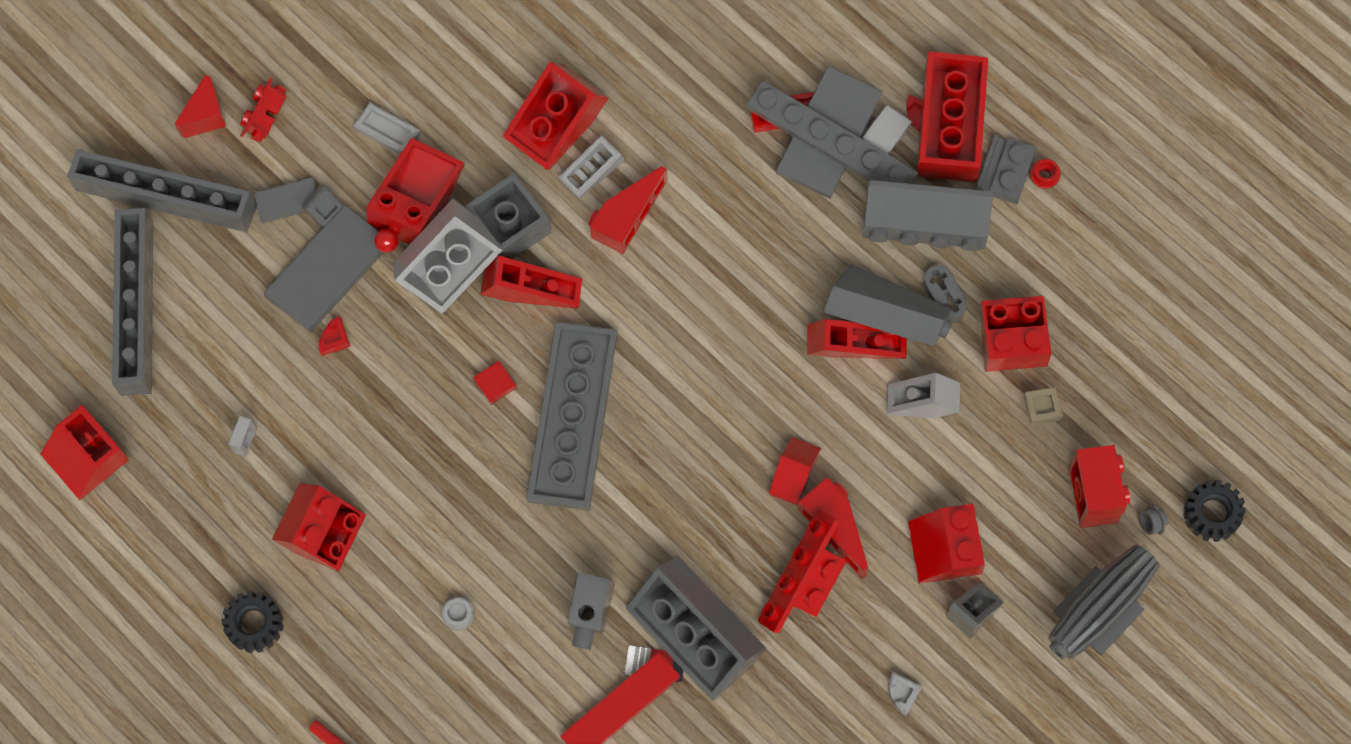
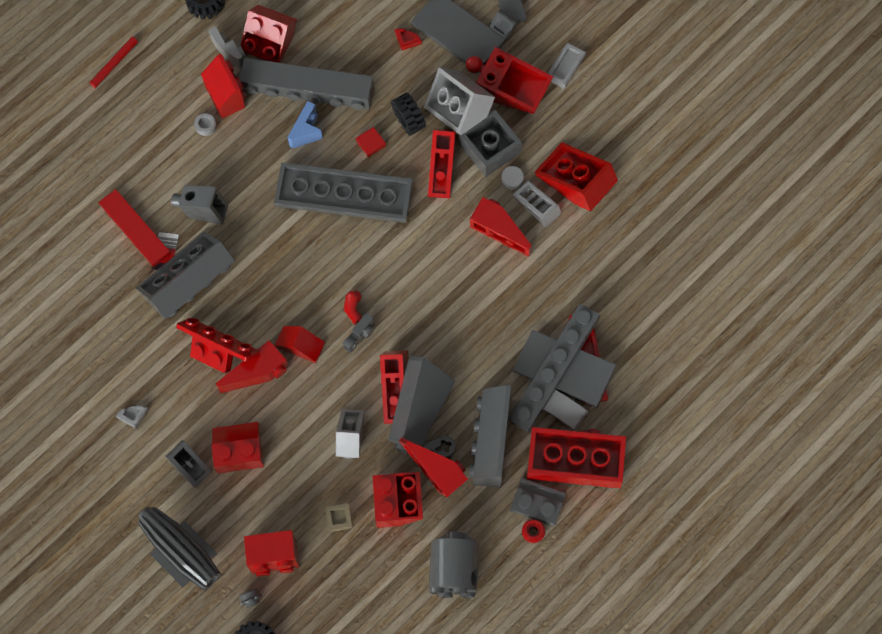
camera: 90 degrees right, 0 degrees up
none -> red slope [201,54,246,119]
none -> light grey slope [208,27,246,69]
none -> dark grey brick [240,58,374,110]
none -> medium blue slope [287,101,323,148]
none -> dark grey plate [342,313,375,353]
none -> red arm [343,290,362,325]
none -> black tyre [391,92,426,136]
none -> red slope [398,438,468,497]
none -> dark grey cylinder [429,531,479,598]
none -> light grey tile [501,166,524,190]

